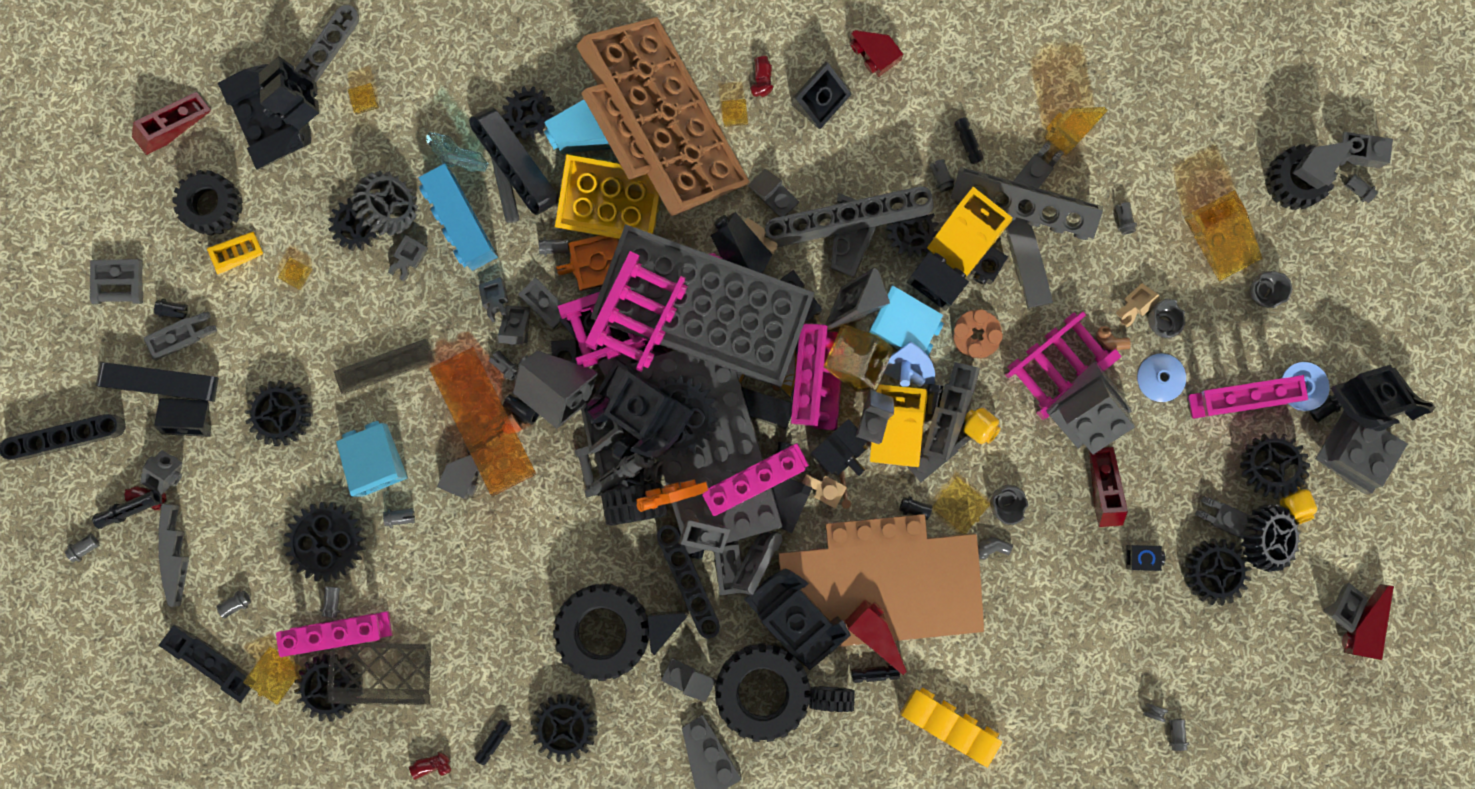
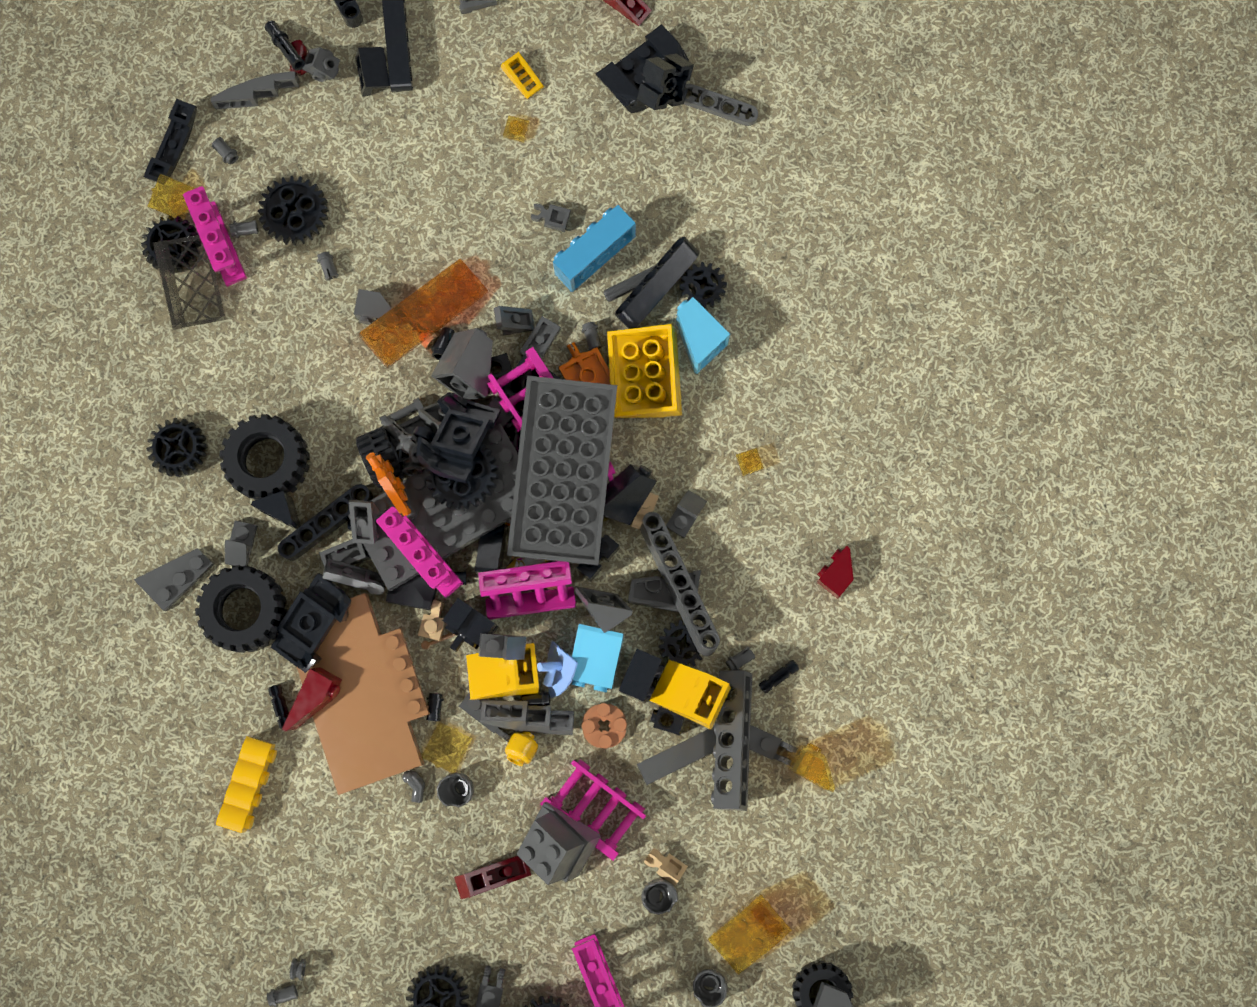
camera: 75 degrees right, 5 degrees down
dark grey pin [65,533,100,562] -> none
dark grey hinge [144,312,217,361] -> none
black pin [154,299,188,320] -> none
black tyre [172,170,242,235] -> none
black gear [244,380,313,447] -> none
black gear [328,198,379,251] -> none
clear smoke plate [334,339,436,395] -> none
medium azure slope [336,421,408,497] -> none
clear yellow plate [348,83,379,115] -> none
dark grey gear [351,170,419,236] -> none
dark red arm [408,752,452,780] -> none
clear light blue plate [426,131,489,172] -> none
black axle [474,719,511,766] -> none
dark grey plate [478,277,508,322] -> none
dark grey pin [489,350,519,381] -> none
medium nougat slope [576,17,750,216] -> none
dark pink fence [585,251,688,372] -> none
dark red arm [750,56,774,97] -> none
black slope [792,61,852,129] -> none
black tyre [809,686,855,712] -> none
clear yellow slope [824,325,894,393] -> none
medium nougat arm [1096,326,1131,351] -> none
dark grey pin [1115,202,1138,235] -> none
black brick [1126,545,1165,571] -> none
light blue dish [1137,353,1186,402] -> none

